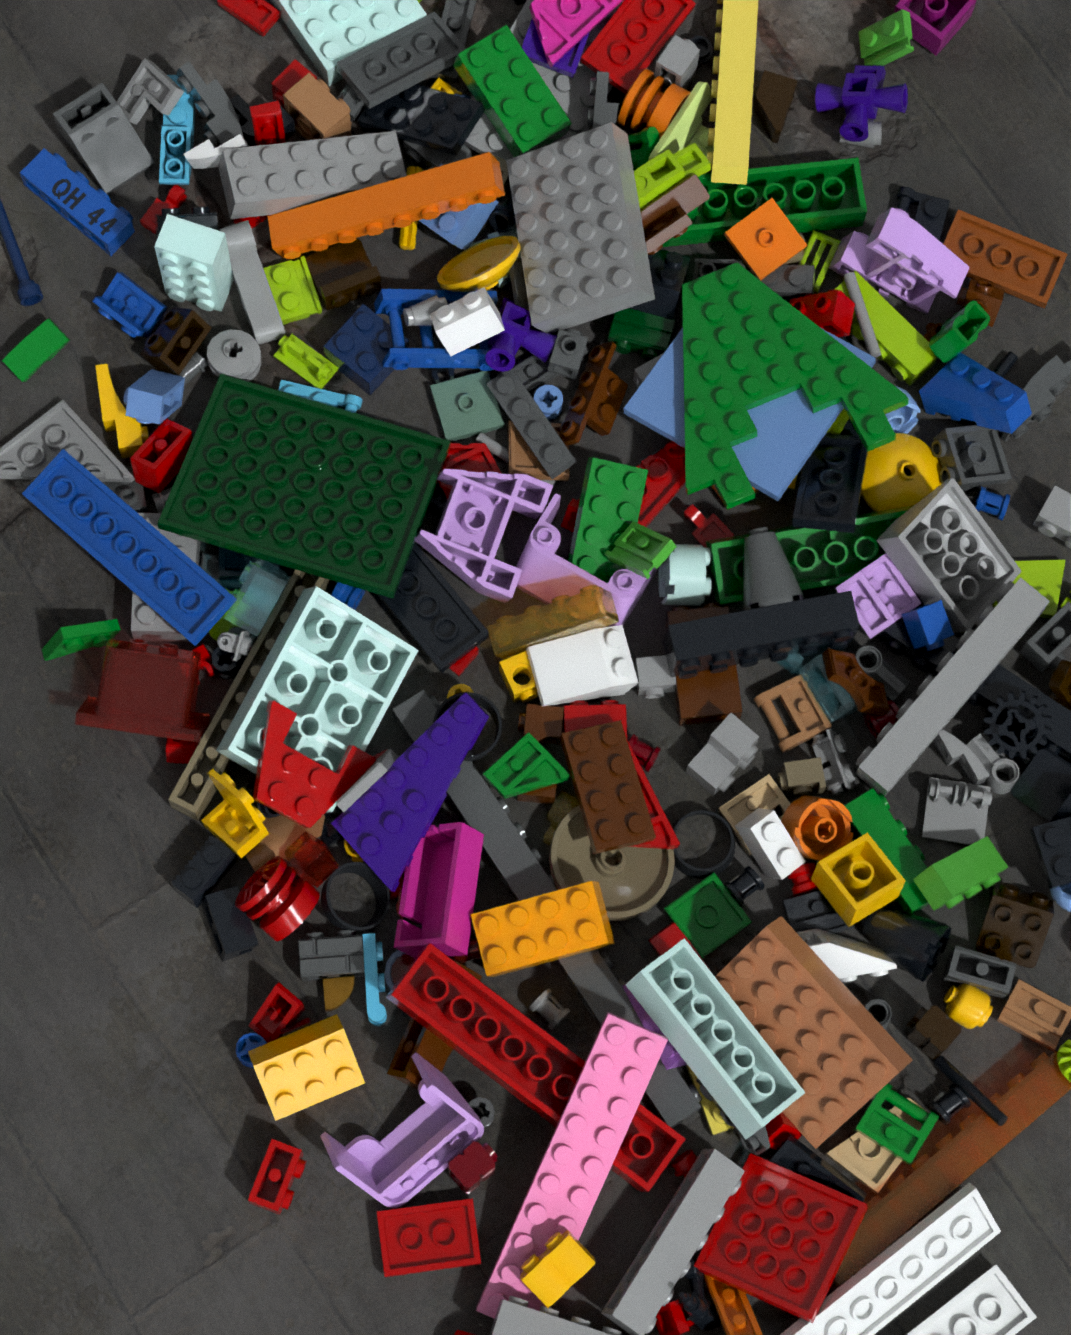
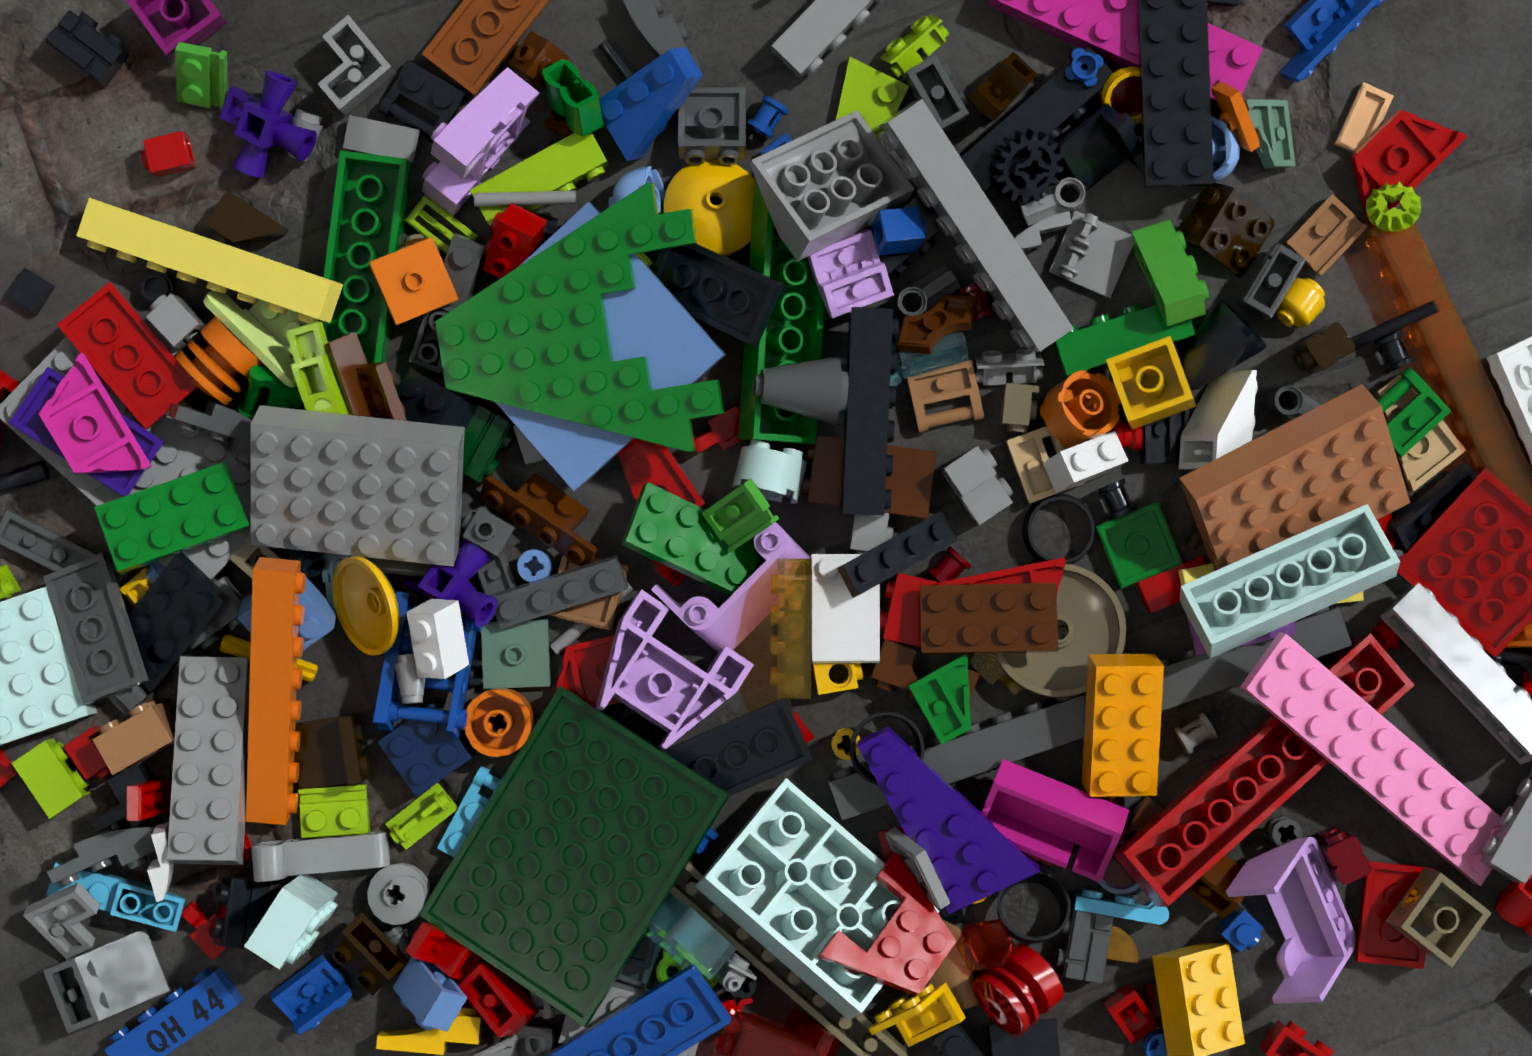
camera: 70 degrees left, 15 degrees up
yellow brick [520,1230,596,1308] -> none
none -> lime brick [12,738,91,819]
none -> red brick [140,131,196,177]
none -> light grey brick [318,15,397,116]
none -> light grey slope [343,115,420,163]
none -> red brick [405,922,484,981]
none -> orange brick [465,688,534,757]
none -> black plate [837,511,957,598]
none -> blue brick [1215,906,1264,952]
none -> dark tan brick [1386,867,1491,967]

